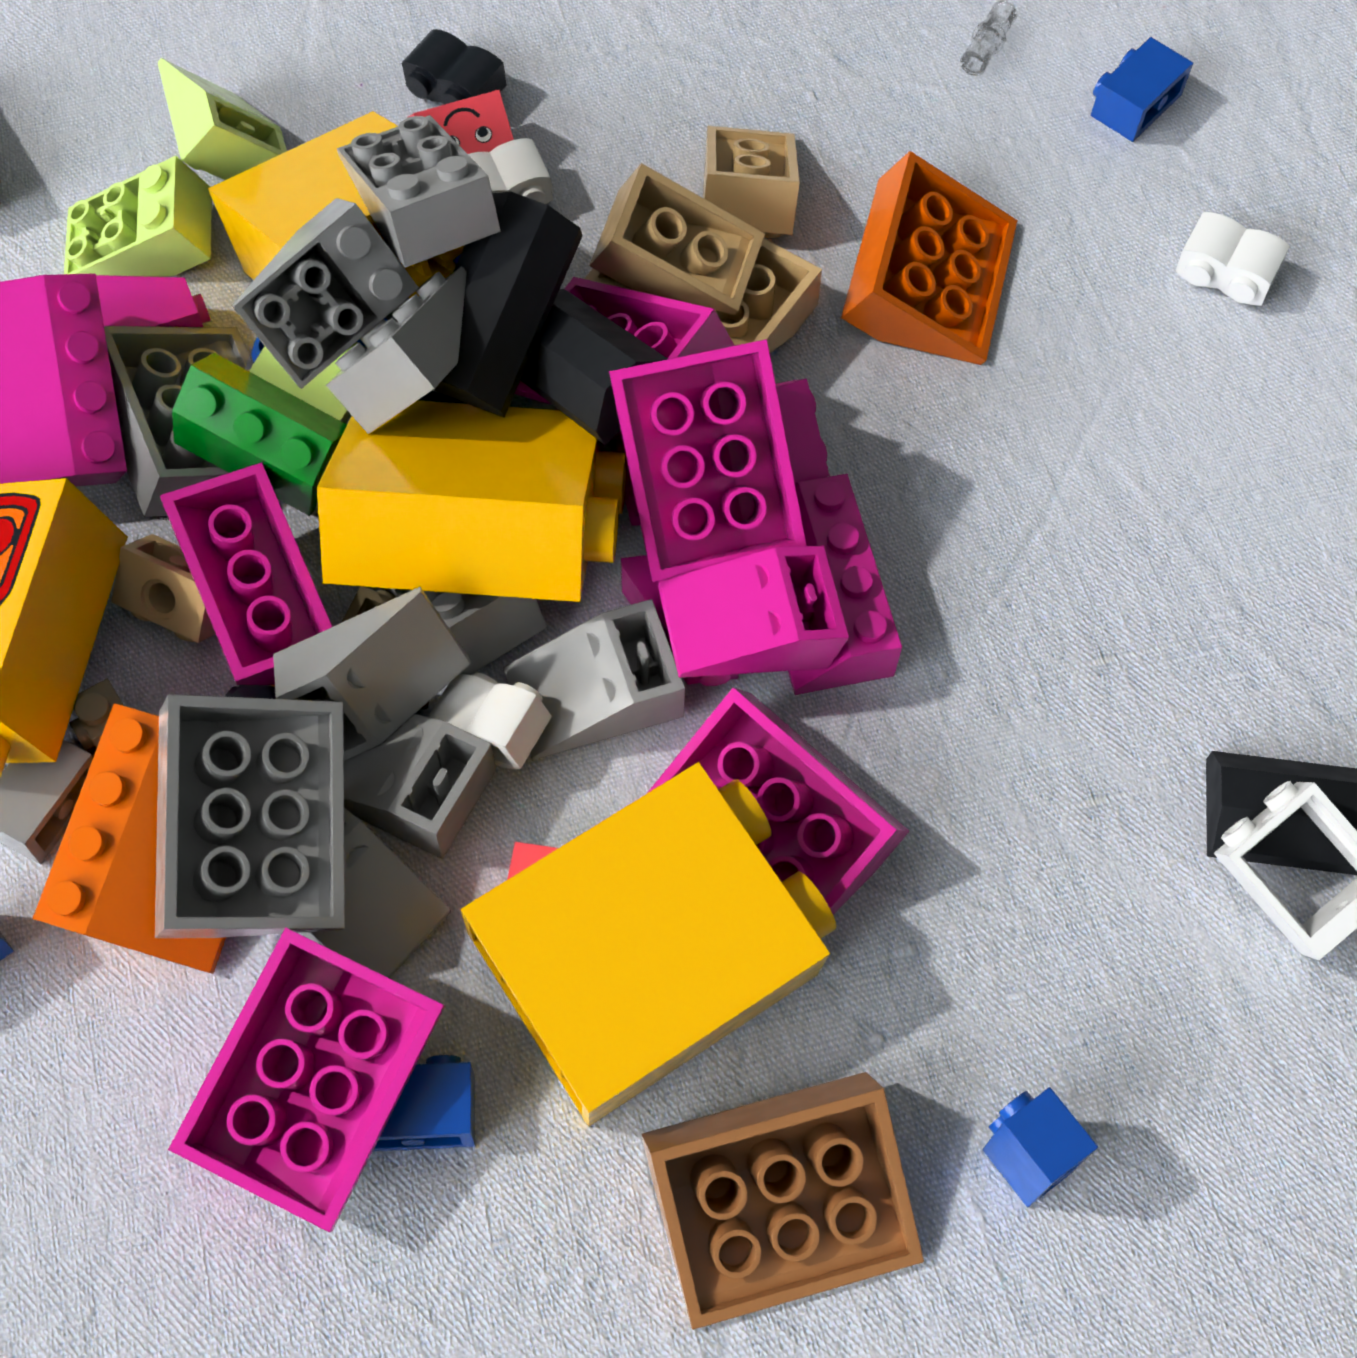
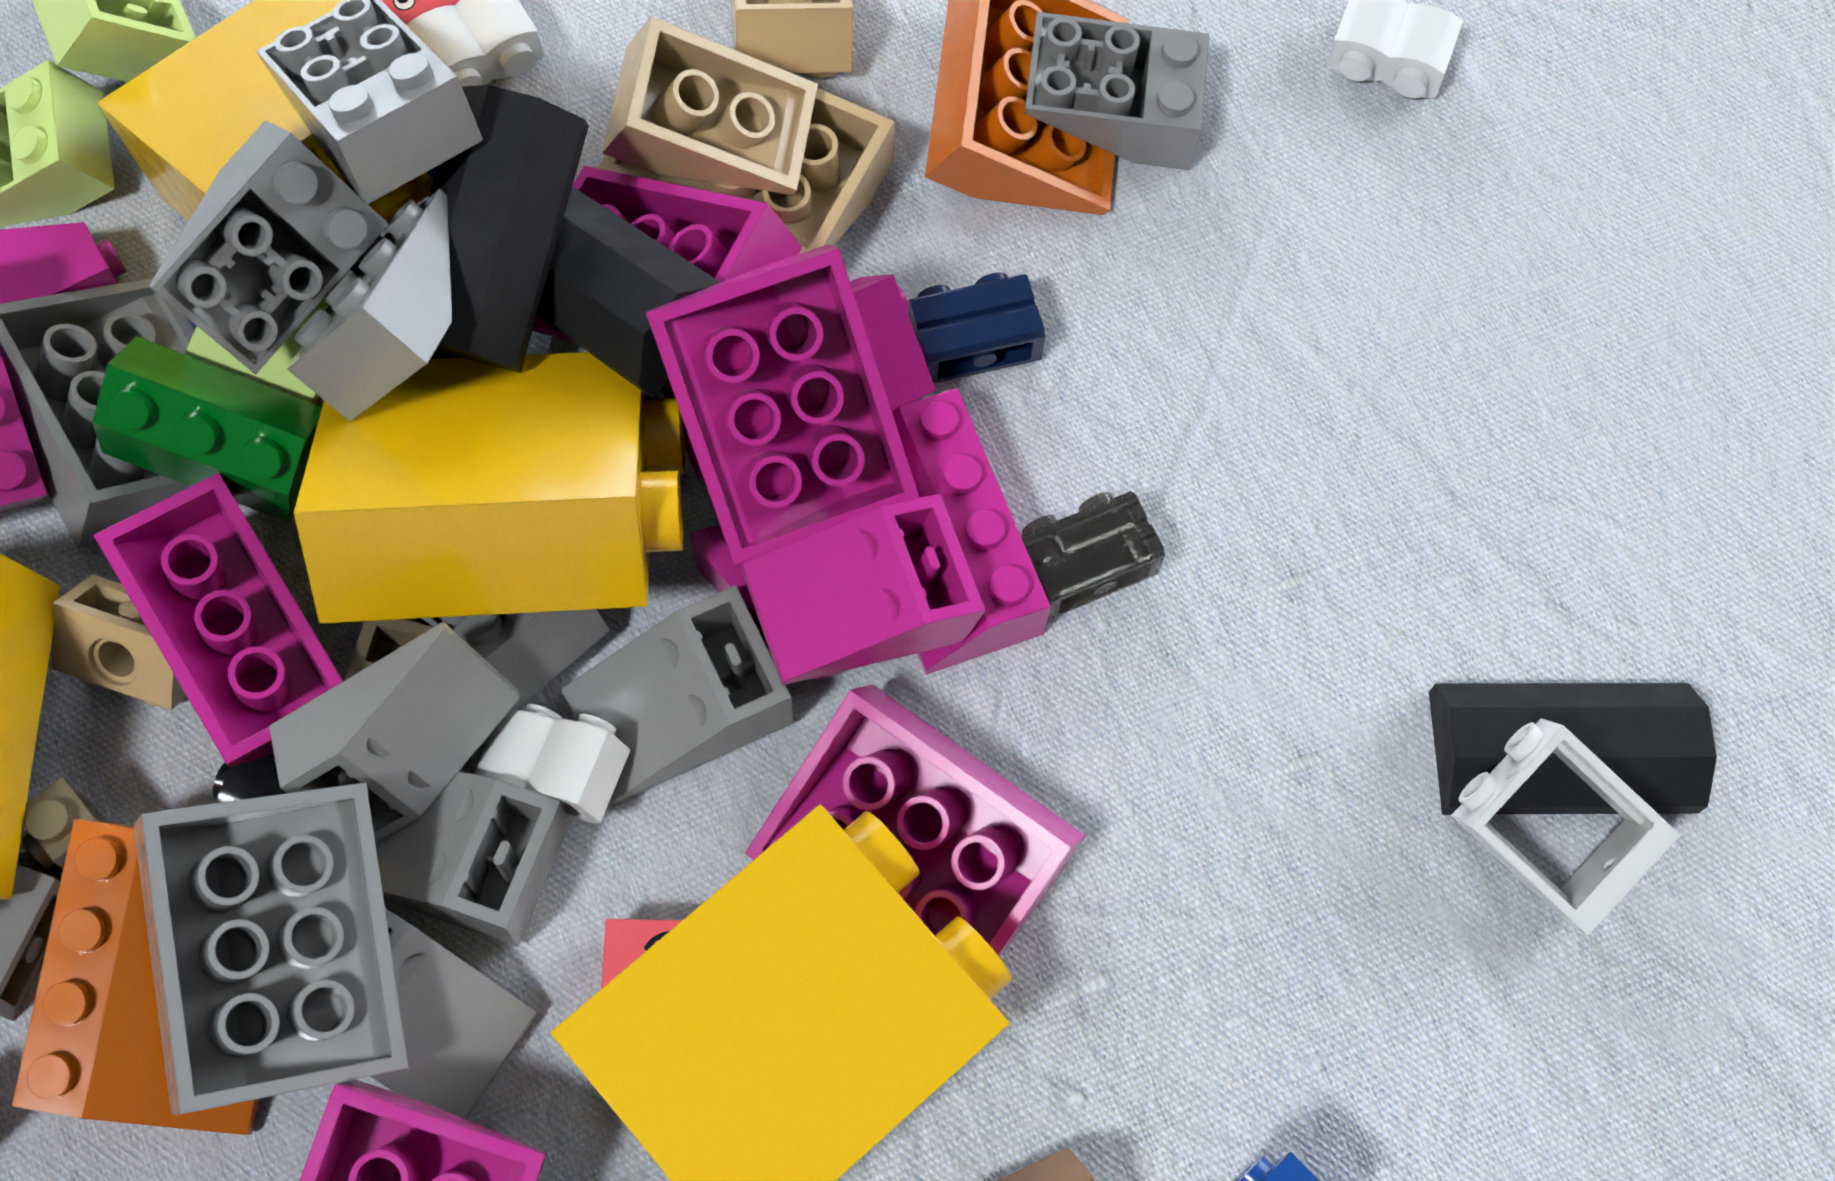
camera: 10 degrees left, 5 degrees up
none -> dark blue brick [908,272,1046,383]
none -> clear smoke brick [1021,491,1165,620]
none -> light grey slope [1025,12,1210,170]

